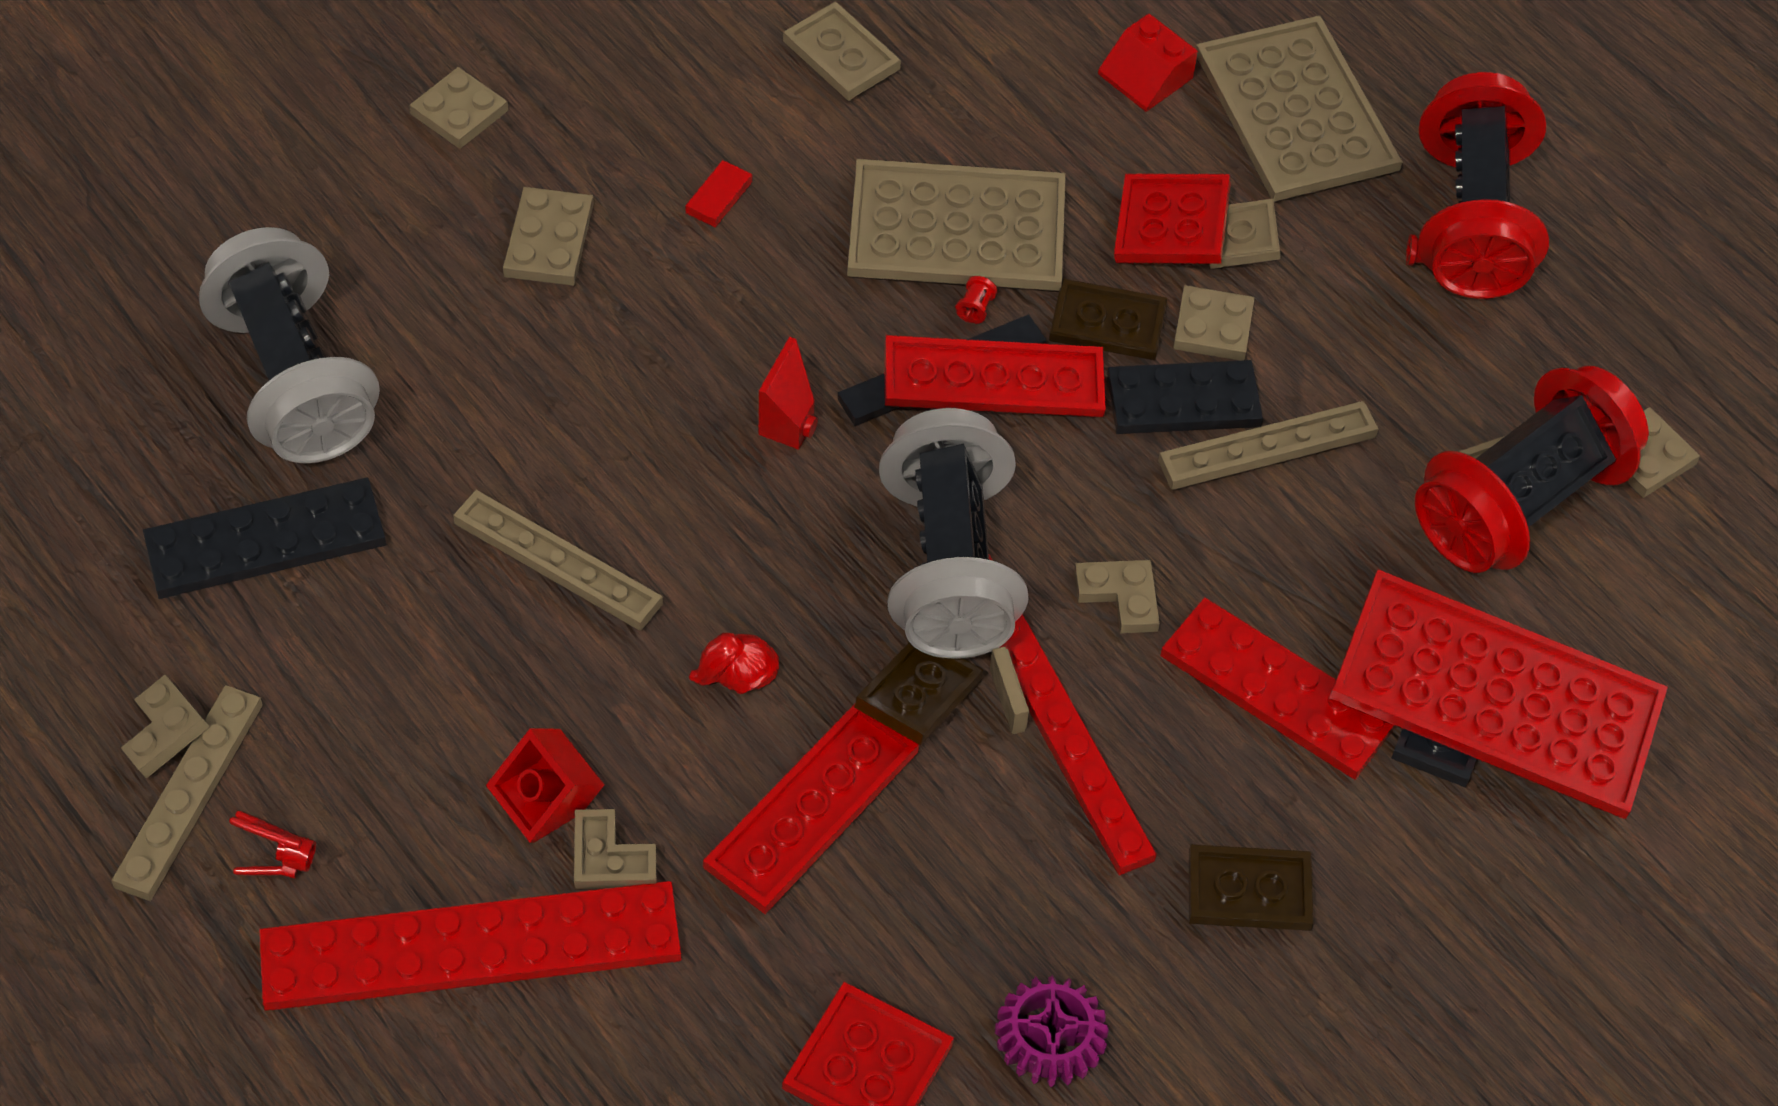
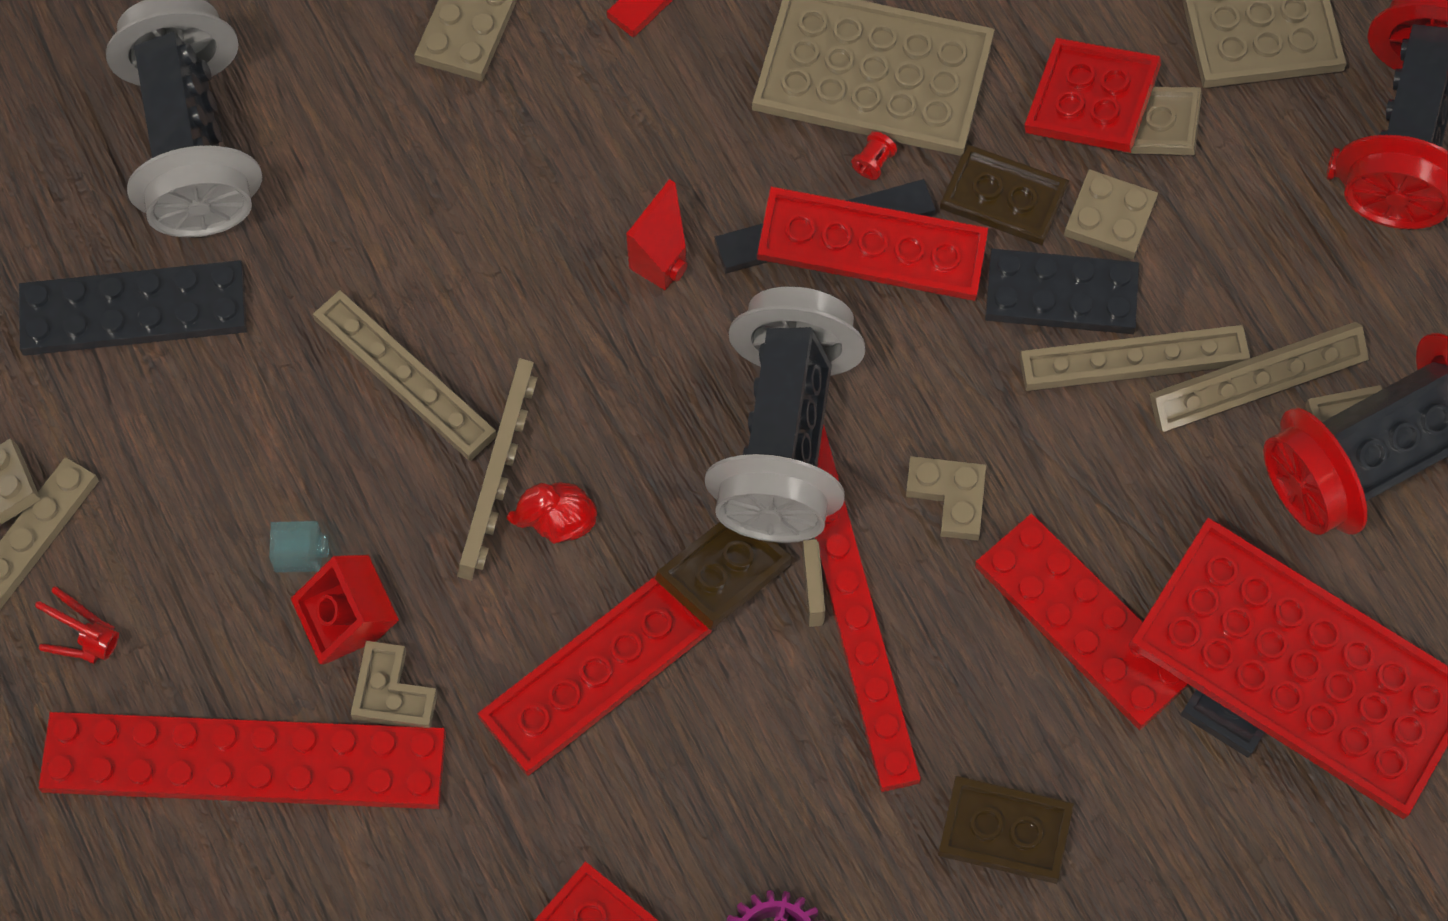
camera: 15 degrees right, 10 degrees up
none -> clear light blue brick [269,521,329,572]
none -> dark tan plate [457,358,538,581]
none -> dark tan plate [1150,322,1369,432]

